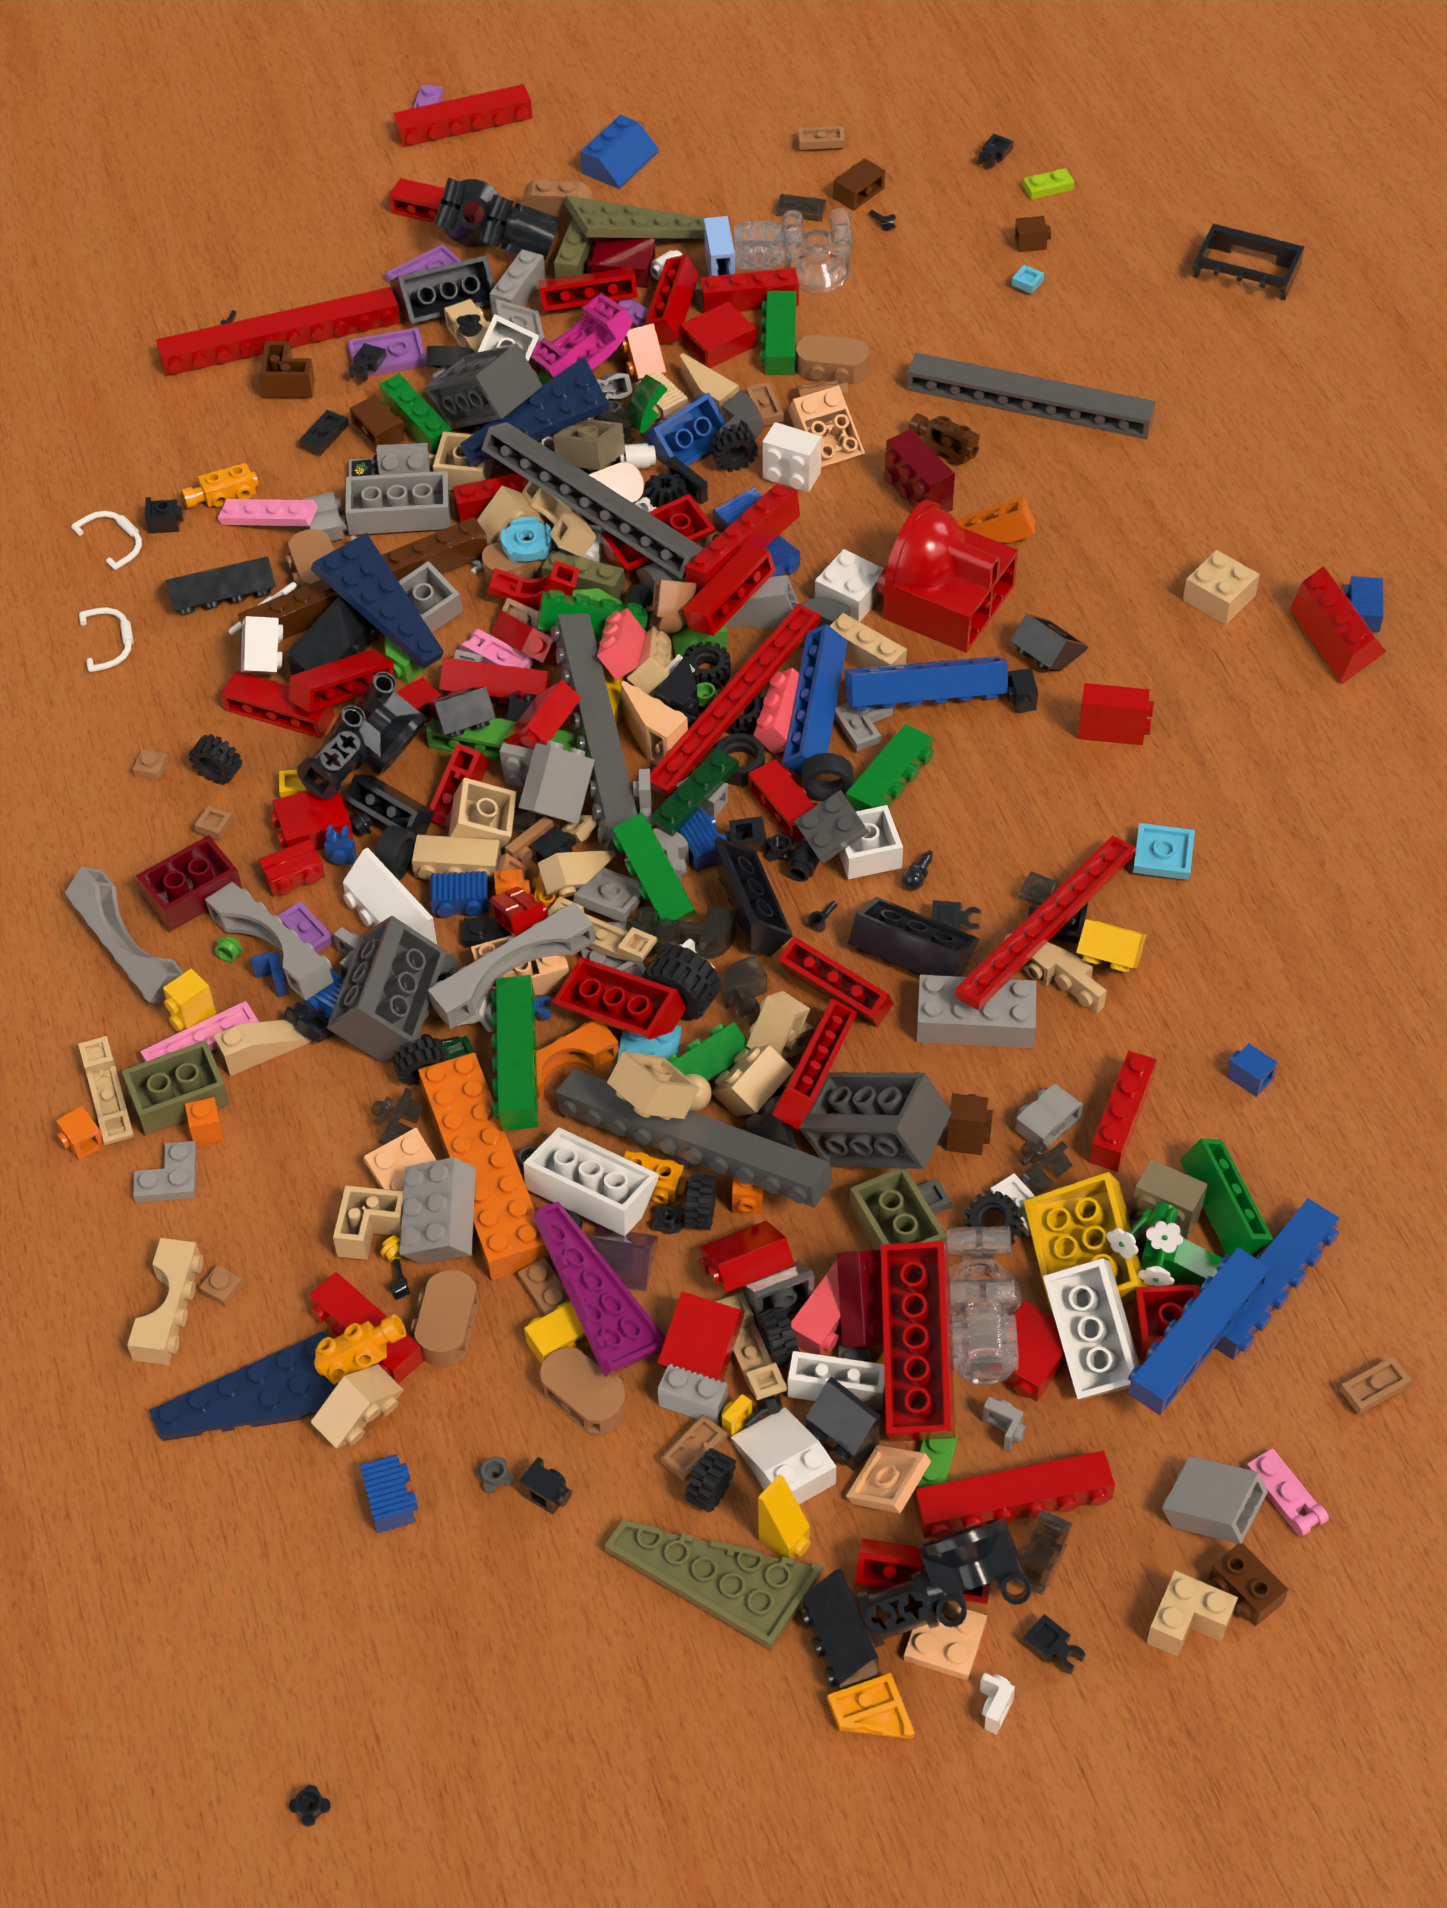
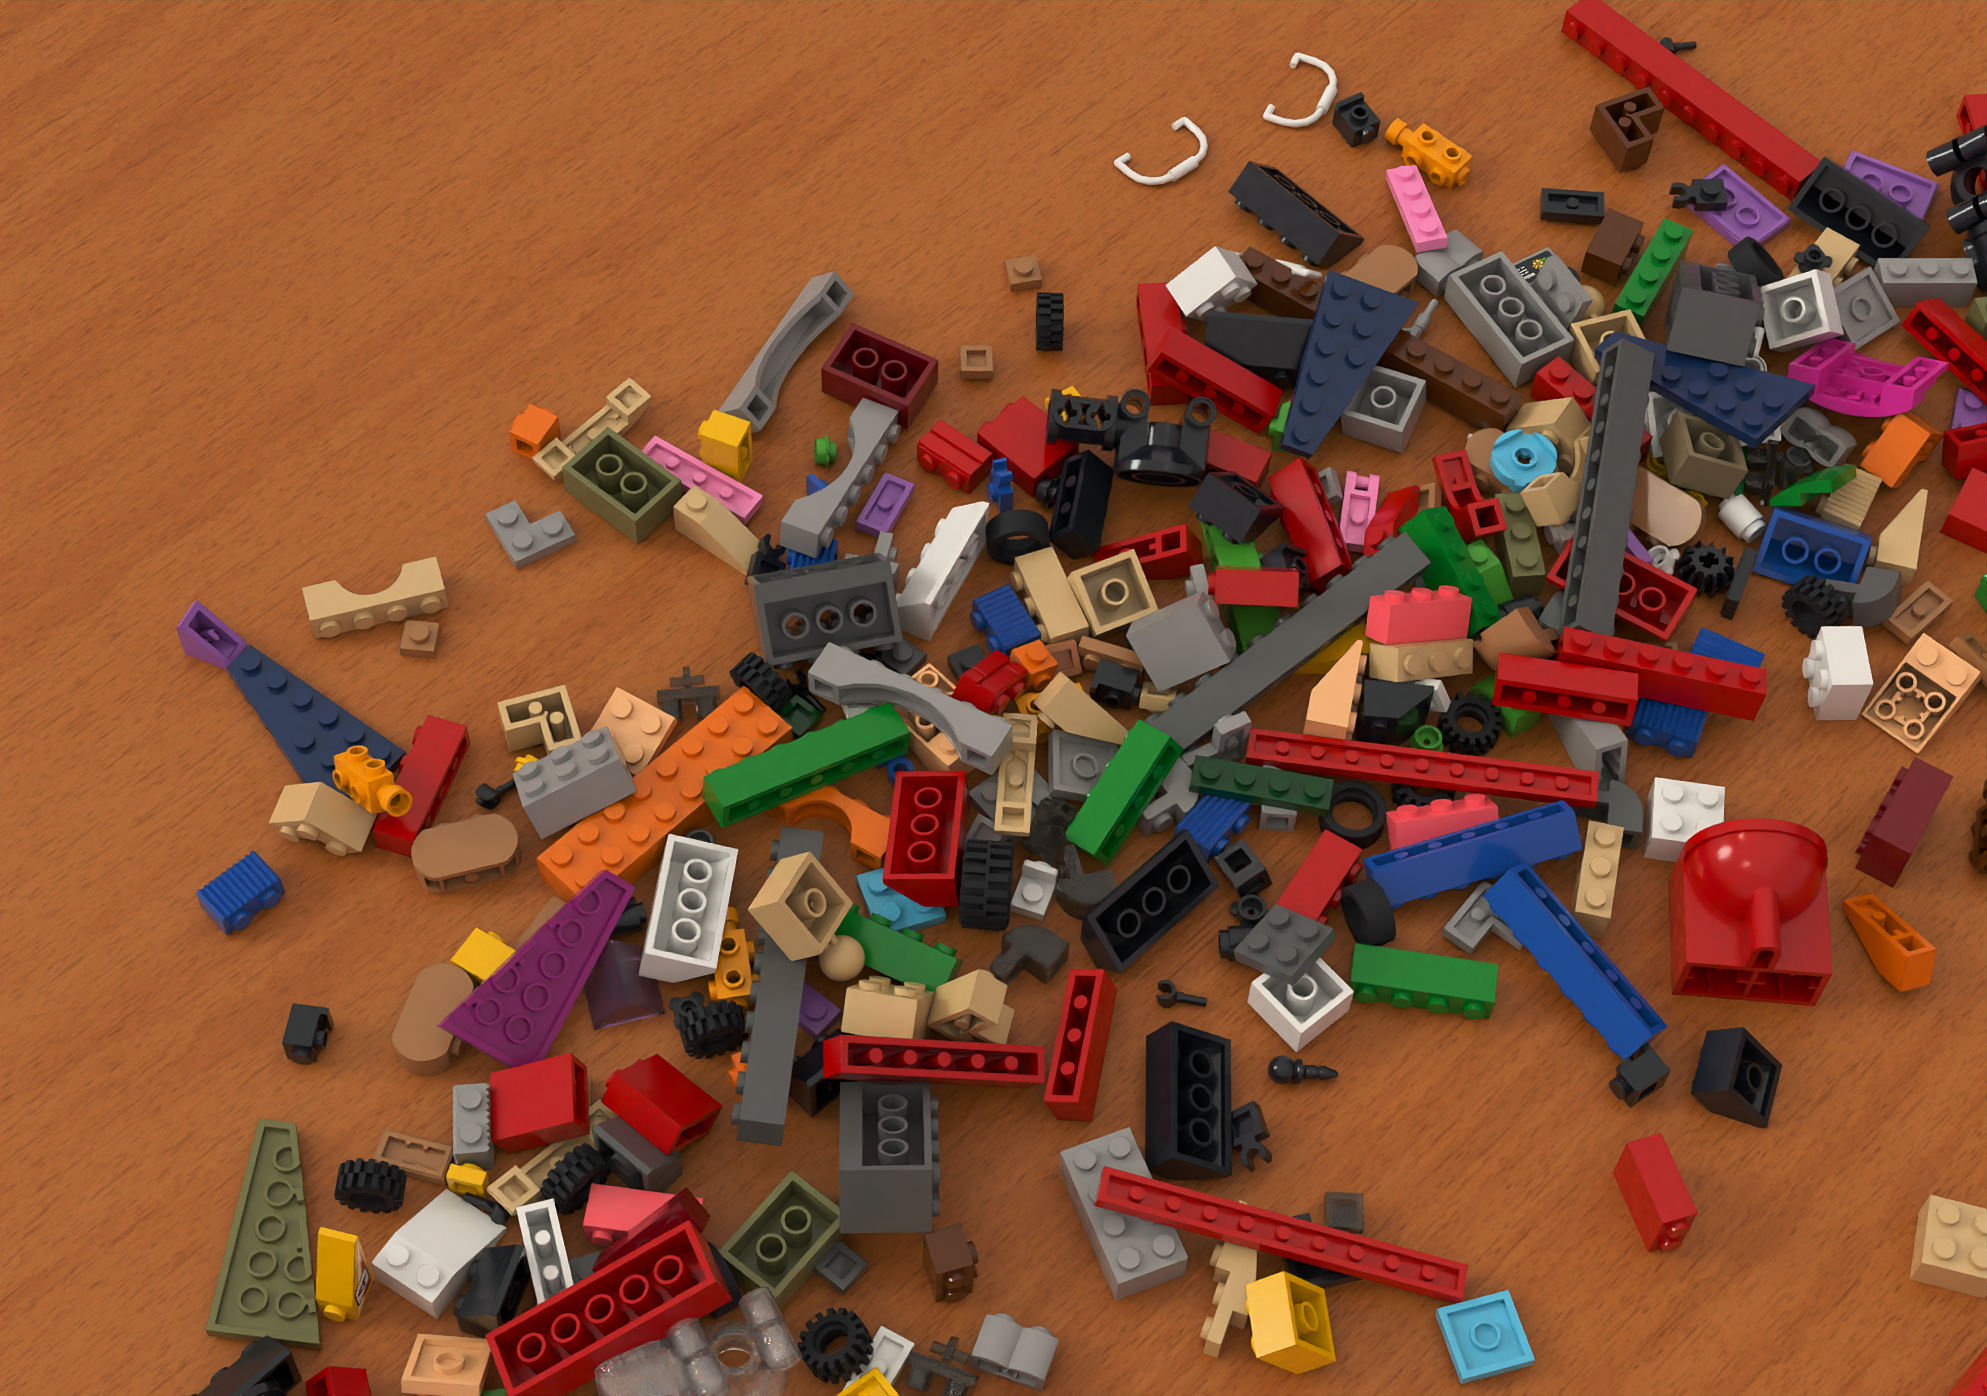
camera: 60 degrees right, 5 degrees up
orange brick [185,1097,225,1147] -> none
dark grey plate [476,1457,514,1493] -> none
none -> medium lavender slope [176,600,248,670]

